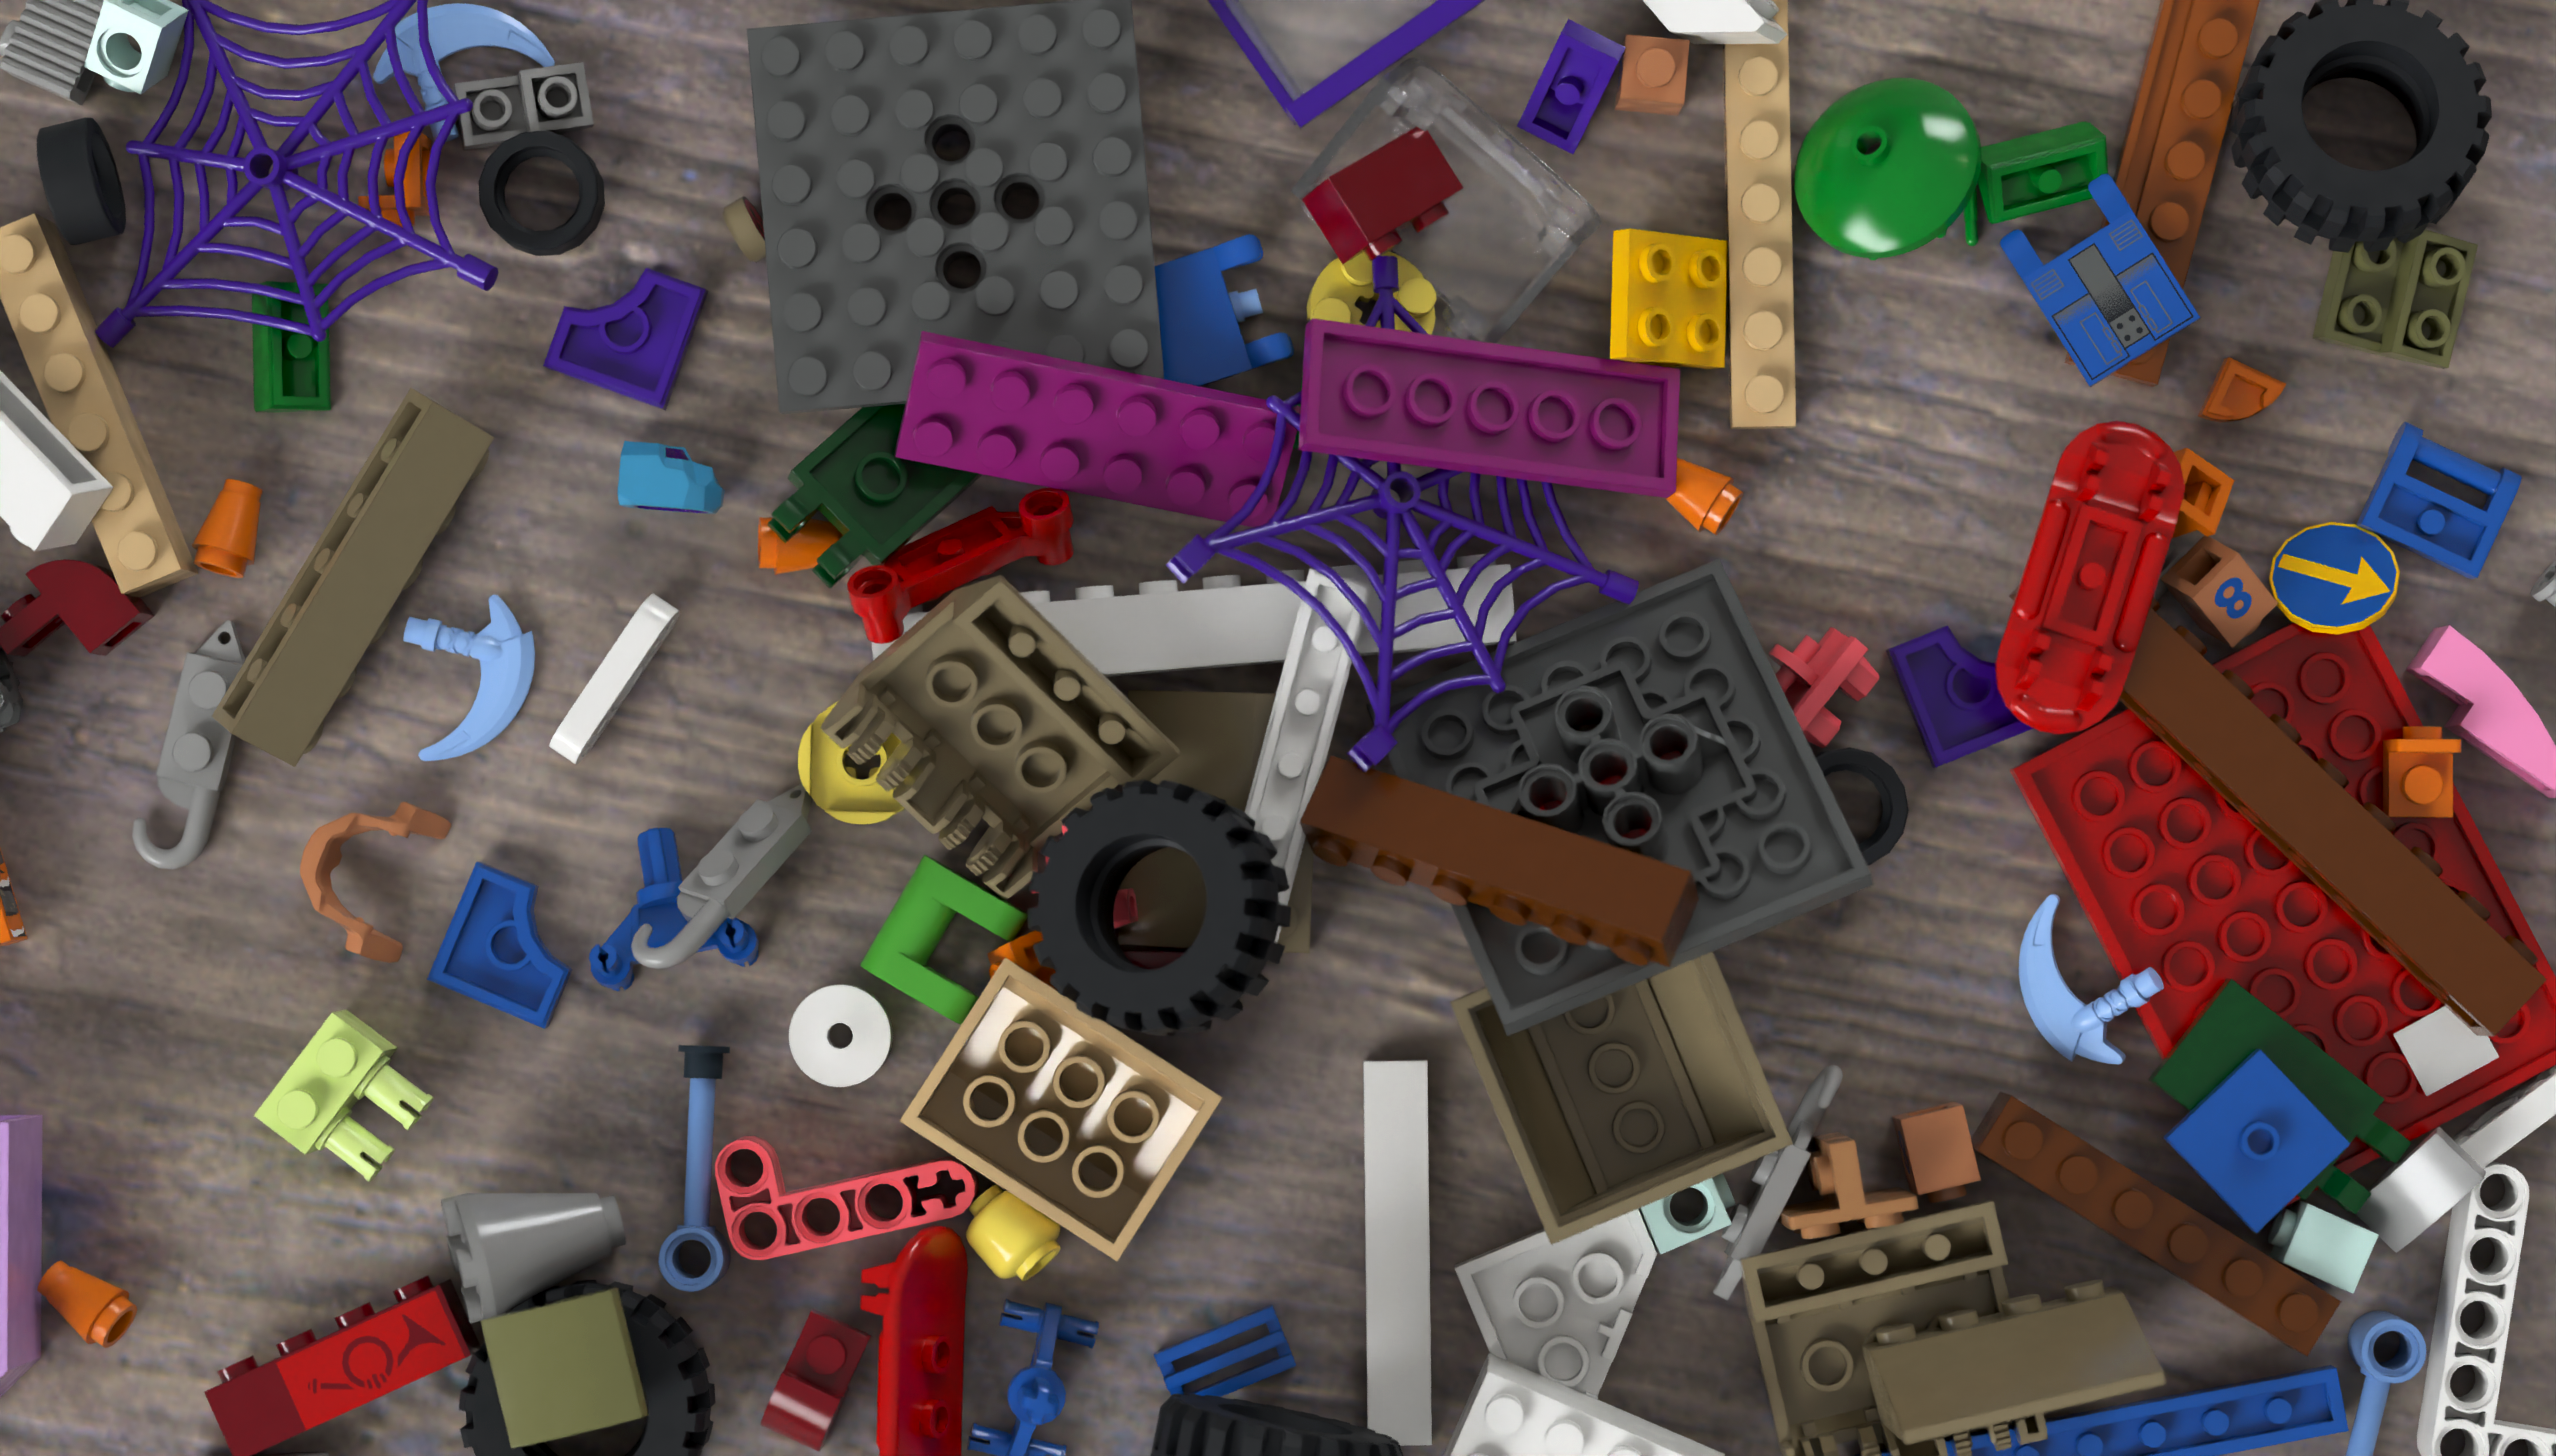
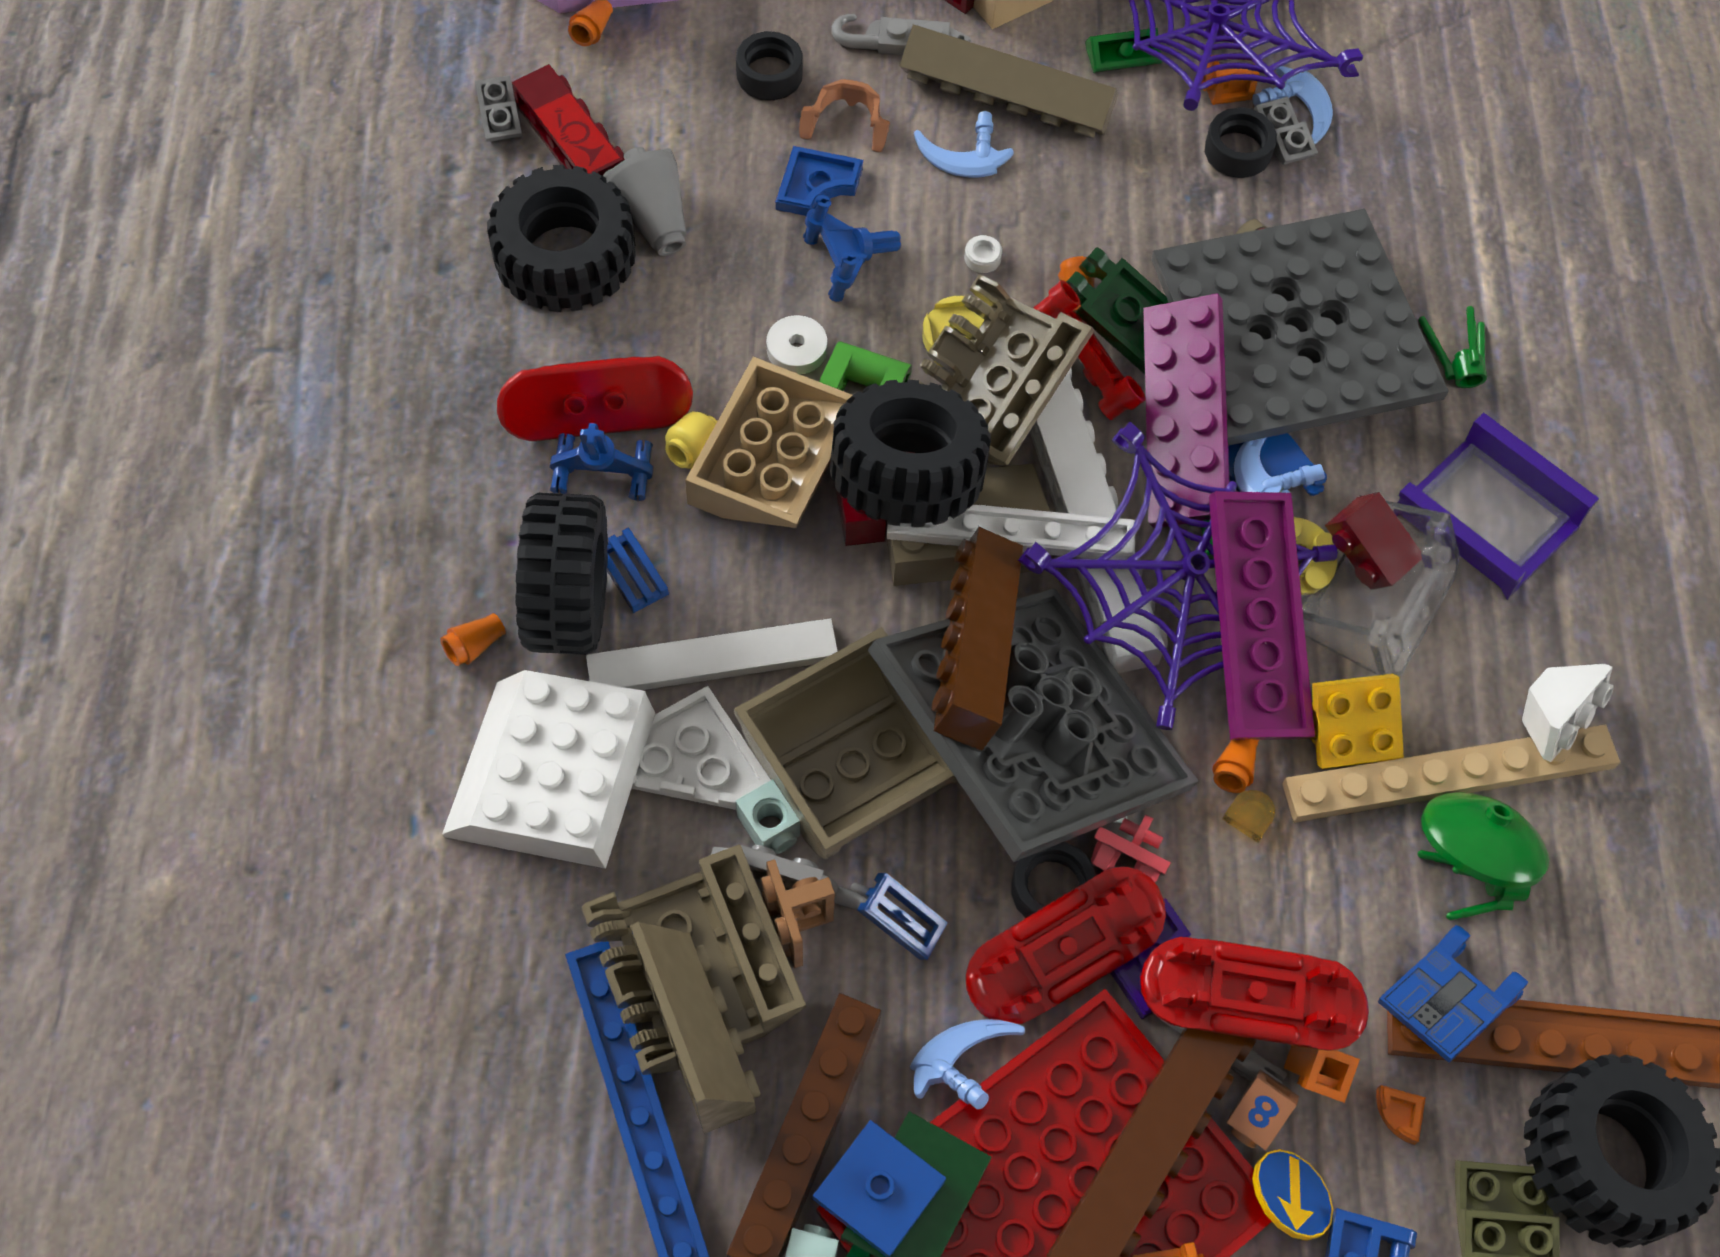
camera: 80 degrees right, 25 degrees down
orange cone [192,479,263,578] -> none
yellowish green brick [254,1010,434,1182] -> none
olive slope [480,1287,649,1449] -> none
dark purple tile [543,268,708,411] -> none
white beam [549,593,680,765] -> none
dark azure rock [617,441,725,514] -> none
light grey plate [631,783,813,969] -> none
medium blue piece [659,1045,731,1292] -> none
coral beam [715,1136,979,1260] -> none
dark red brick [760,1309,872,1452] -> none
dark purple slope [1517,19,1626,154] -> none
nougat brick [1615,34,1690,116] -> none
nougat brick [1892,1102,1981,1203] -> none
green slope [1978,122,2109,224] -> none
none -> black tyre [736,31,803,101]
none -> tile [857,873,948,960]
none -> white tile [964,235,1002,273]
none -> red piece [965,866,1166,1024]
none -> clear yellow tile [1222,790,1275,843]
none -> light blue piece [1234,437,1325,493]

